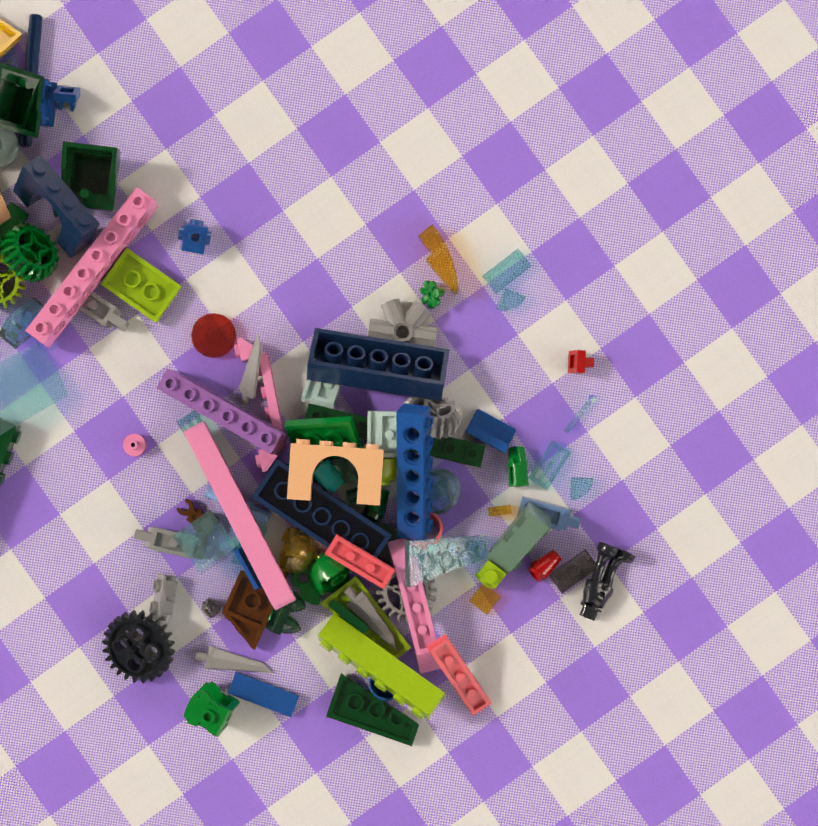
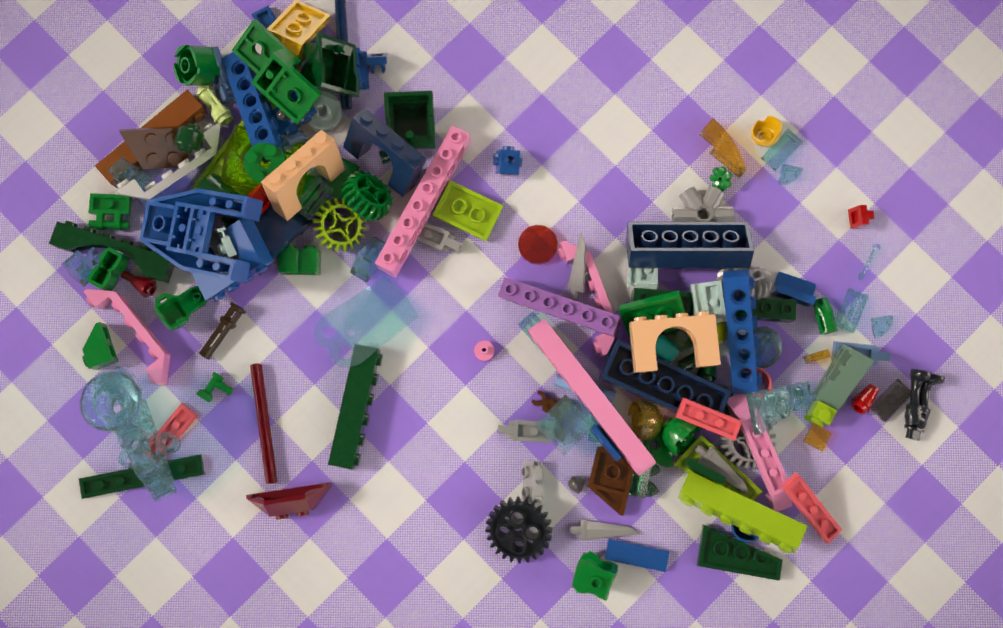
camera: 10 degrees left, 5 degrees down
none -> yellow hair [751,116,782,147]

